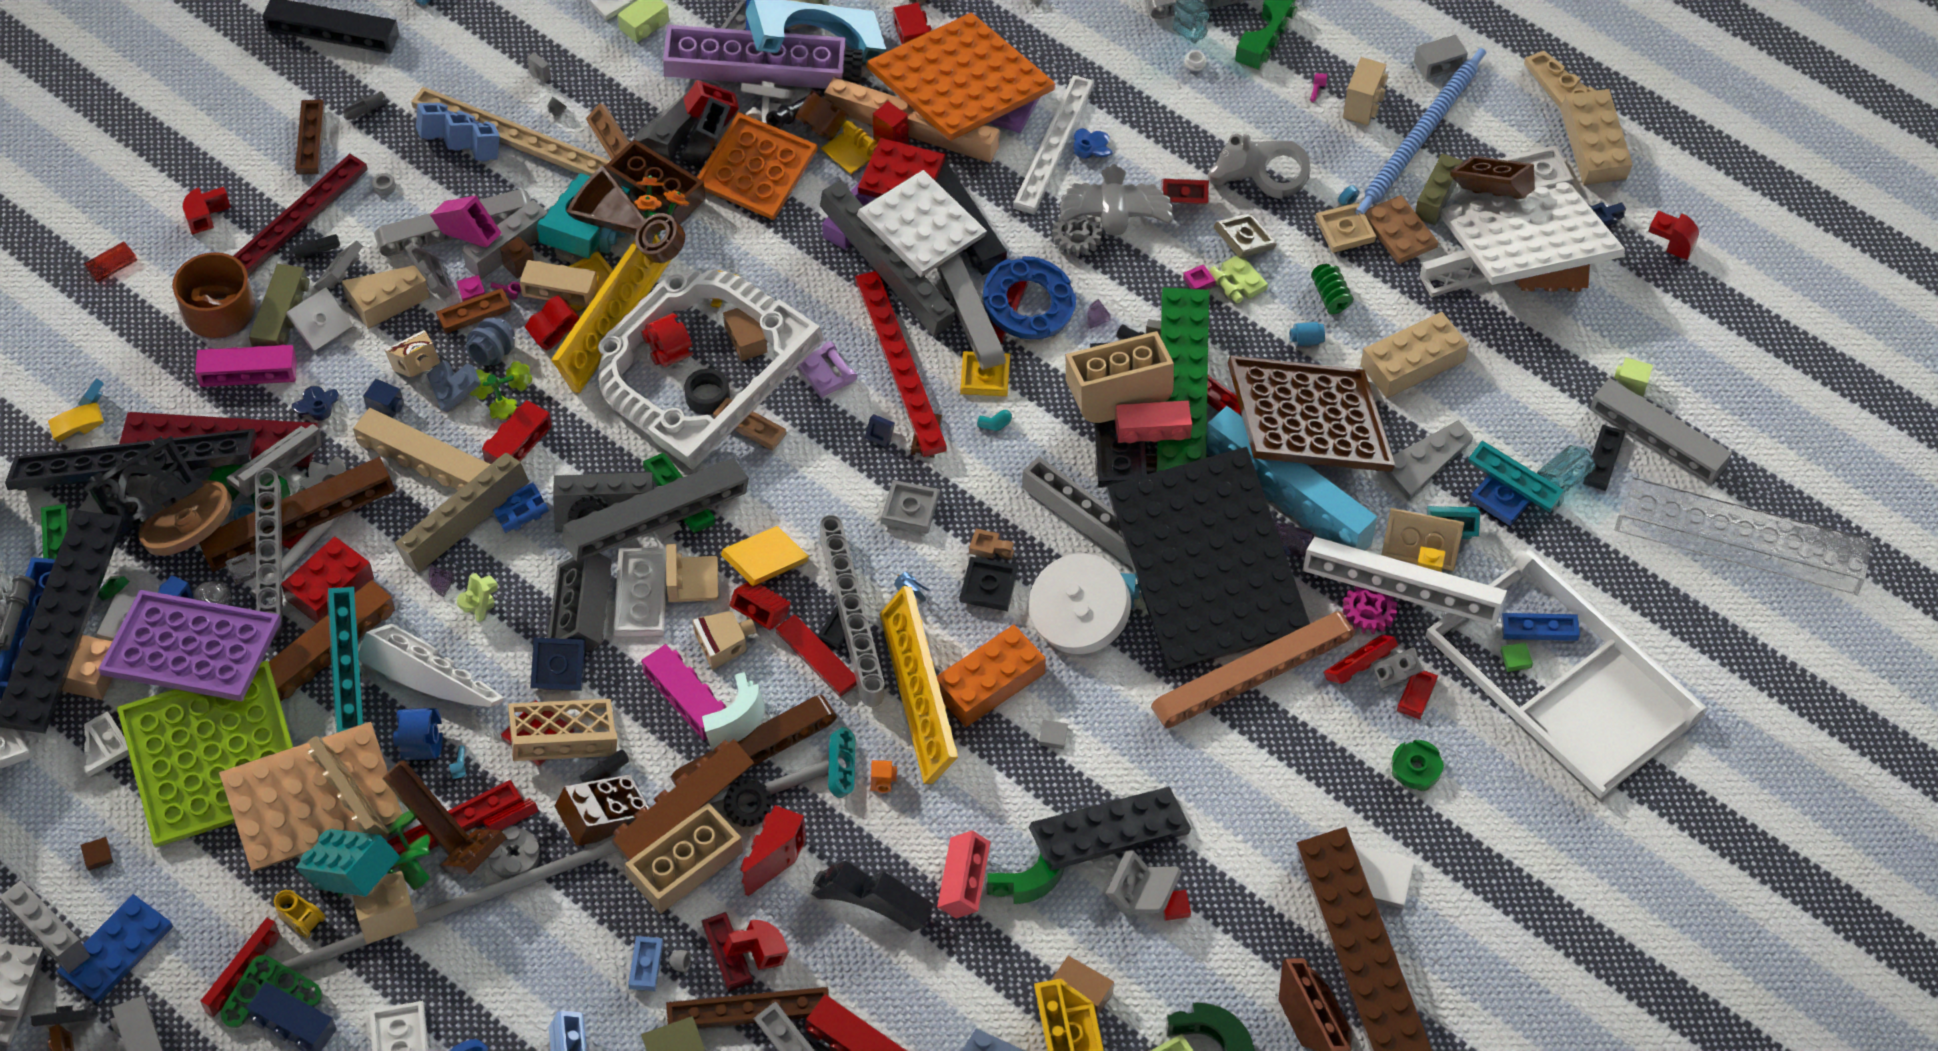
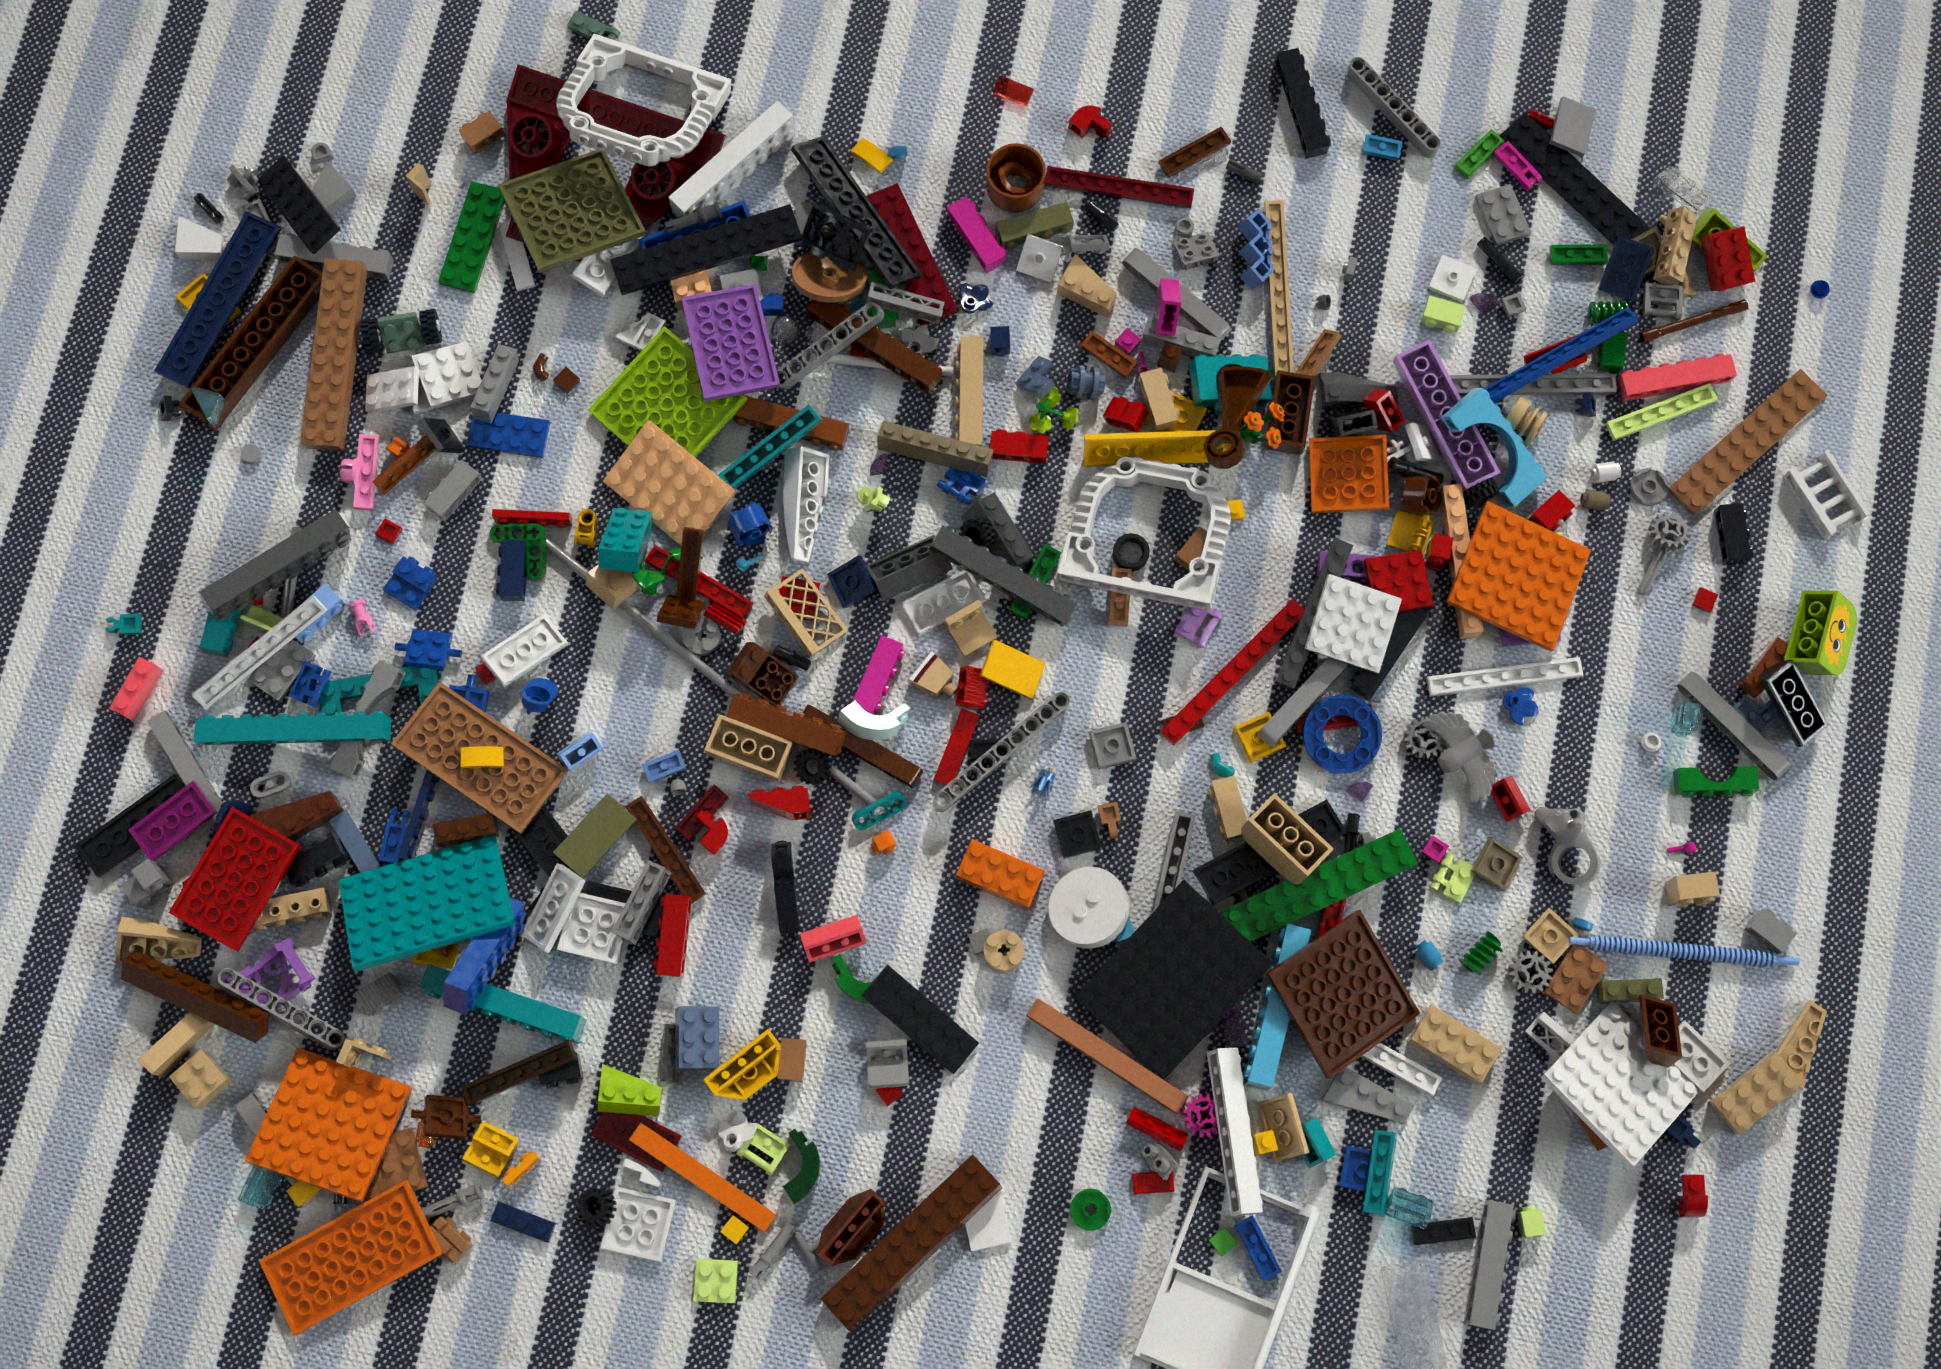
camera: 60 degrees right, 20 degrees up
green plate [41,504,69,559] -> none
red brick [281,536,374,624] -> none
tan piece [307,735,390,839] -> none
tan torso [385,330,440,377] -> none
light grey wing [405,242,453,299] -> none
red brick [641,313,693,368] -> none
dark blue tile [865,414,895,447] -> none
yellow plate [879,586,958,784] -> none
coral brick [1115,401,1192,443] -> none
none -> reddish brown arm [533,353,549,381]
none -> tan brick [983,930,1024,973]
none -> light grey hinge [1173,232,1220,270]
none -> tan brick [1208,775,1247,841]
none -> white plate [1361,1043,1442,1096]
none -> light grey gear [1508,950,1553,995]

